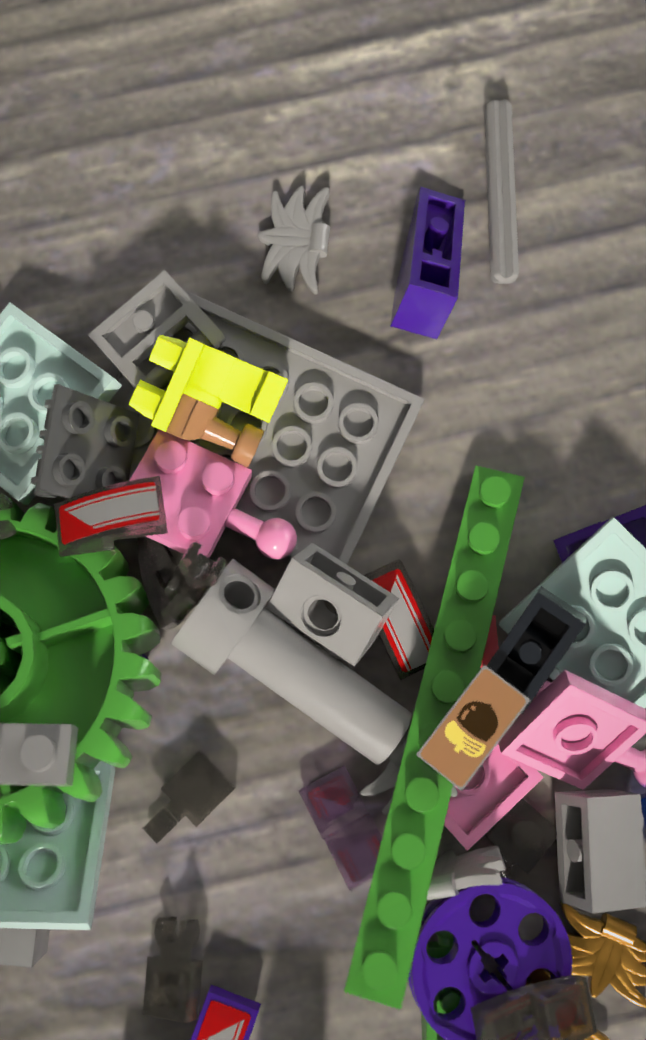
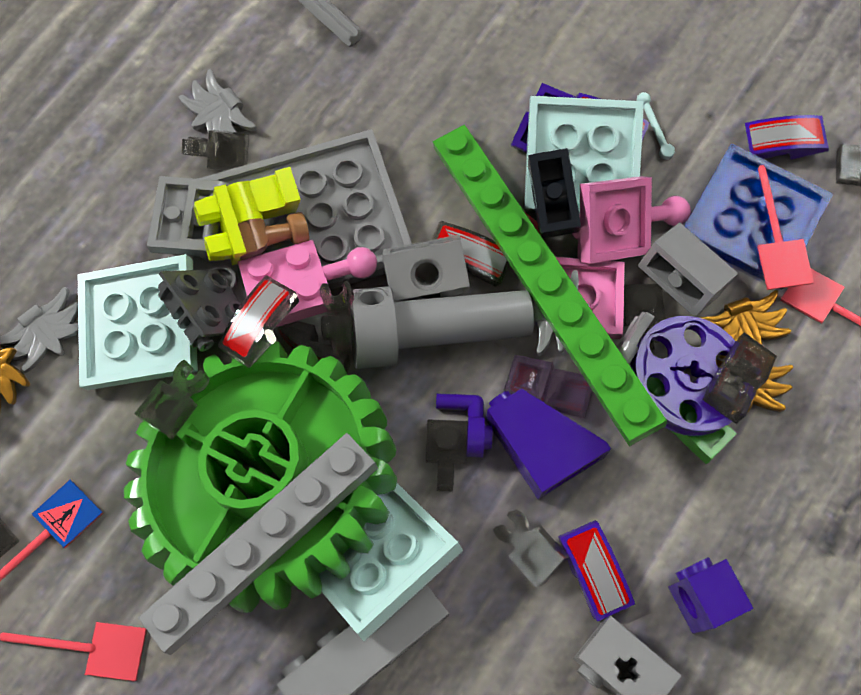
camera: 45 degrees left, 10 degrees down
dark purple slope [390,187,465,339] -> none
medium nougat tile [416,665,530,791] -> none
none -> clear smoke plate [182,130,249,171]
none -> dark purple plate [436,393,492,458]
none -> dark purple slope [485,389,611,500]

